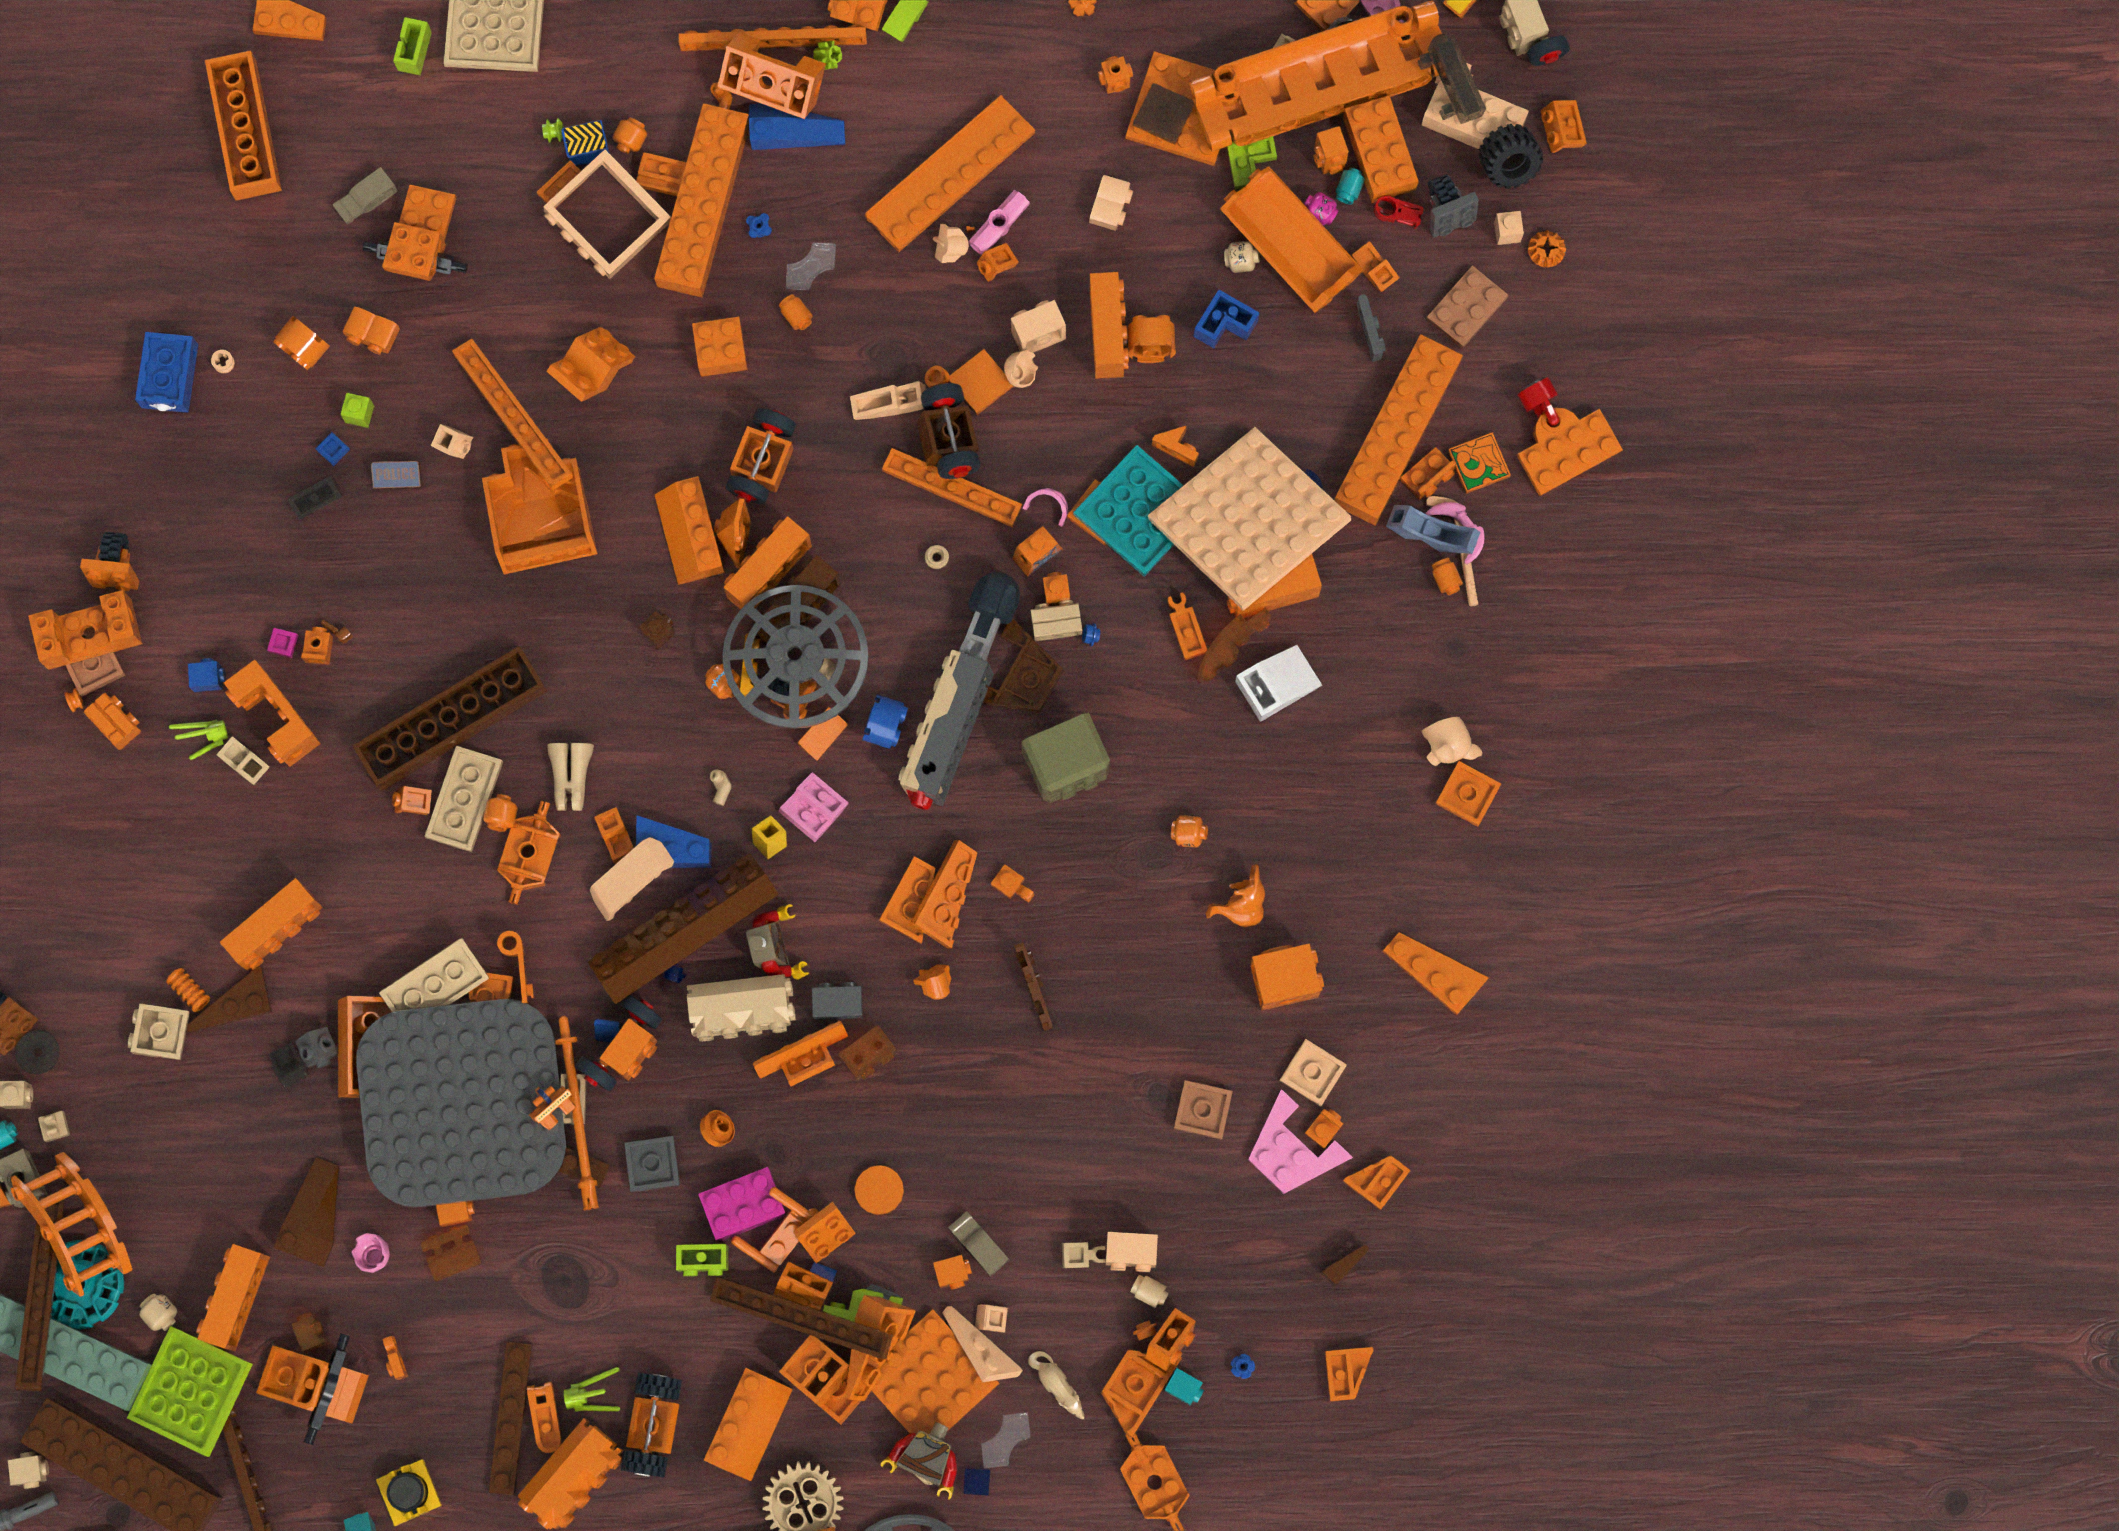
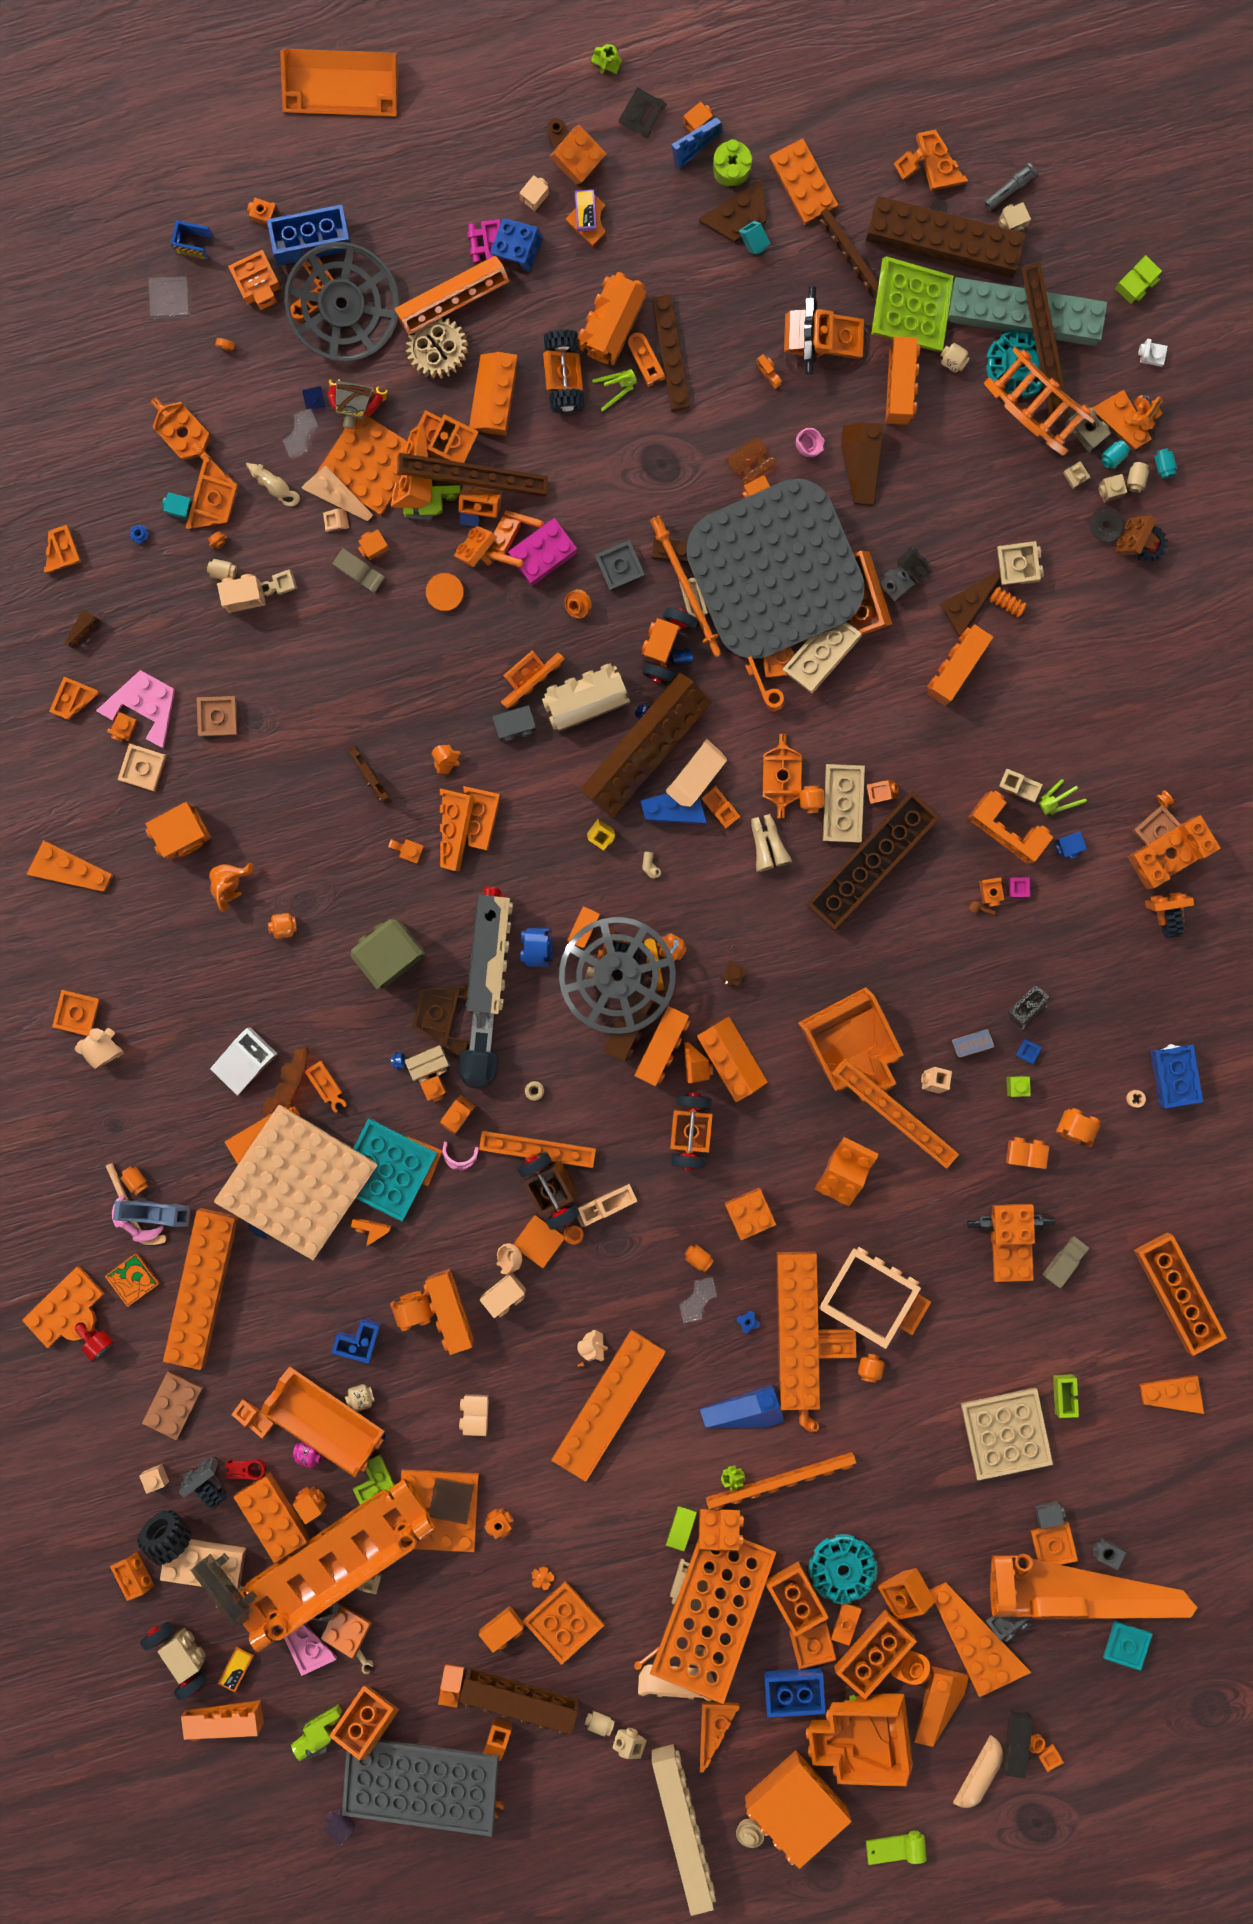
camera: 165 degrees right, 10 degrees up
orange brick [84,693,141,750] -> none
clear orange brick [292,1312,330,1353] -> none
piece [376,1459,442,1526] -> none
orange hips [529,1086,576,1130] -> none
lime wheel [542,118,564,143] -> none
piece [561,120,610,166] -> none
lime brick [676,1244,728,1276] -> none
orange plate [718,32,826,119] -> none
torso [746,904,809,980] -> none
bright pink slope [779,772,849,842] -> none
clear orange brick [839,1025,896,1080] -> none
bright pink piece [968,190,1030,255] -> none
orange bracket [977,243,1018,282] -> none
orange brick [1145,1308,1196,1371] -> none
teal brick [1335,168,1365,205] -> none
dark grey hinge [1357,294,1386,362] -> none
orange bracket [1400,447,1456,500] -> none
orange gear [1528,230,1566,267] -> none

